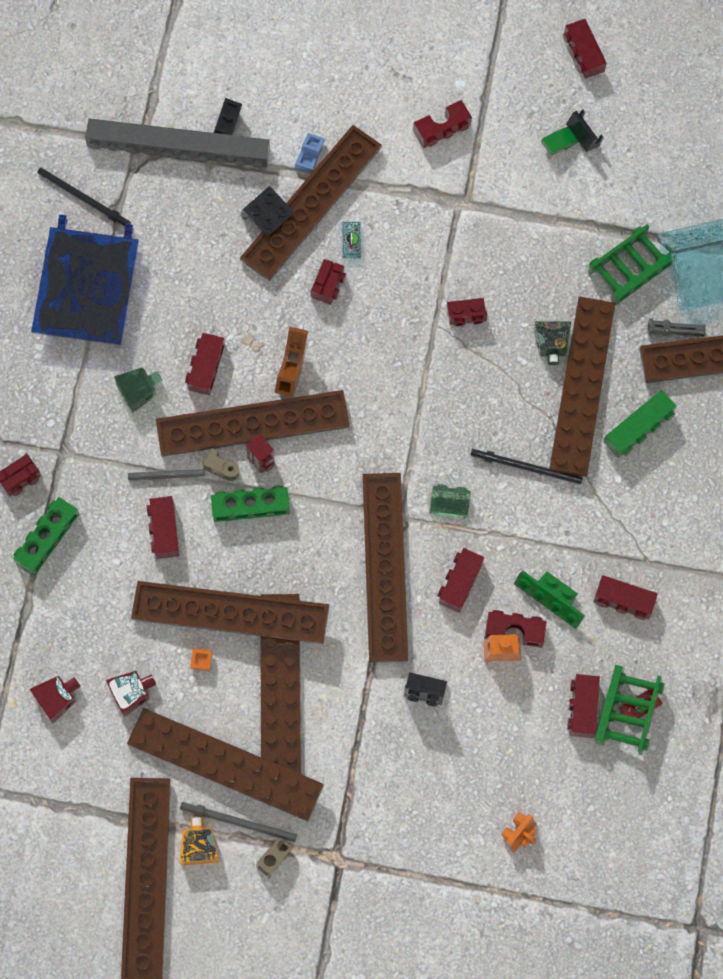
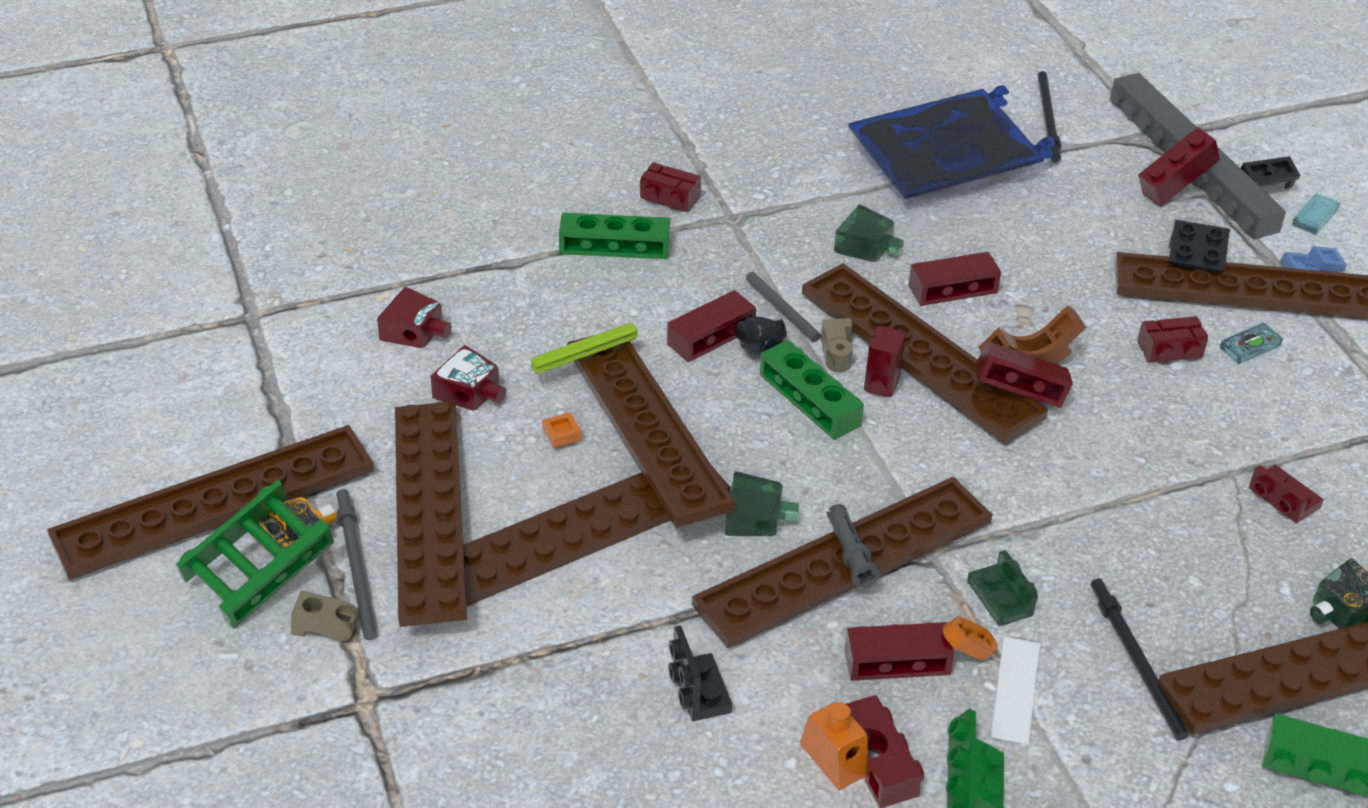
camera: 60 degrees right, 30 degrees down
none -> green fence [175,479,334,629]
none -> lime axle [530,323,638,374]
none -> clear green torso [725,471,800,536]
none -> black hair [734,316,787,359]
none -> dark grey pin [827,504,880,588]
none -> orange beam [943,616,998,661]
none -> dark red brick [975,341,1073,408]
none -> white sticker [990,637,1040,745]
none -> dark red brick [1138,127,1220,207]
none -> clear light blue tile [1292,193,1340,235]

